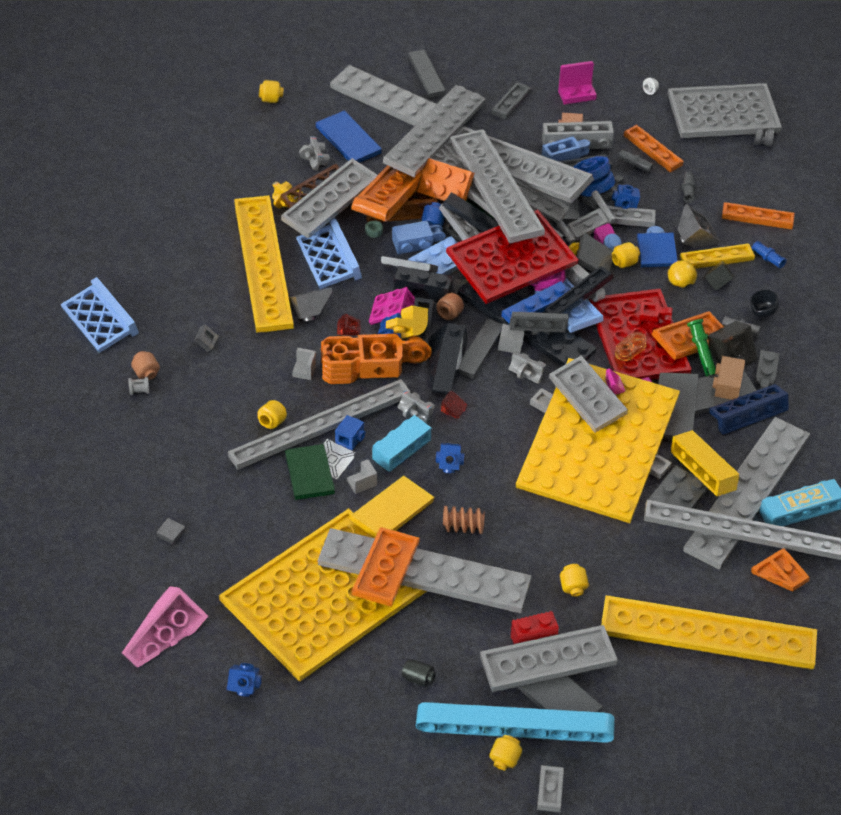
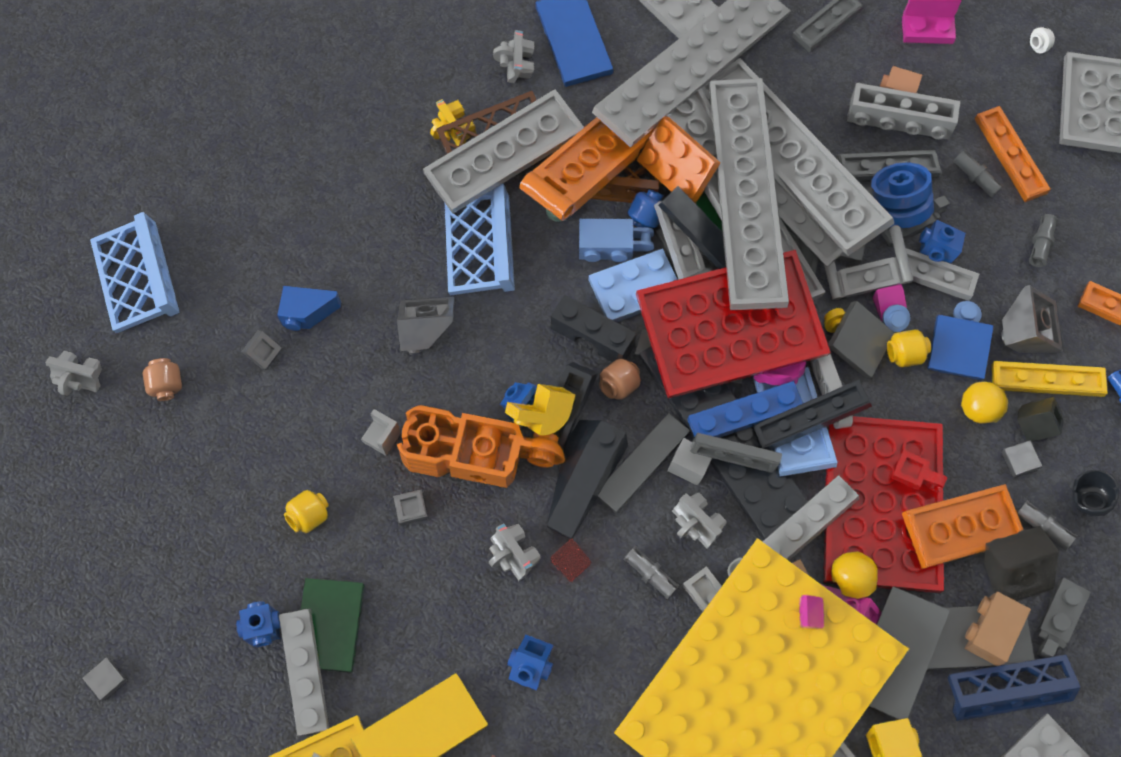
camera: 20 degrees right, 20 degrees up
light grey bush [128,377,150,395] -> none
light grey plate [228,379,411,470] -> none
yellow plate [234,196,294,333] -> none
white sticker [324,439,355,479] -> none
blue brick [335,415,366,450] -> none
clear red slope [337,313,361,336] -> none
light grey panel [347,459,377,494] -> none
dark pink bracket [369,287,415,325] -> none
medium azure brick [372,415,431,472] -> none
tile [381,256,438,273] -> none
medium blue brick [542,136,590,161] -> none
light grey plate [549,355,628,433] -> none
clear orange plate [615,332,647,361] -> none
green pin [687,319,716,376] -> none
none -> light grey hips [45,351,102,396]
none -> blue brick [236,601,281,647]
none -> blue slope [277,286,341,331]
none -> light grey plate [279,609,329,736]
none -> flat silver tile [393,490,428,525]
none -> flat silver pin [623,546,679,599]
none -> light grey plate [763,475,860,561]
none -> yellow hair [831,552,878,599]
none -> flat silver tile [1002,441,1042,477]

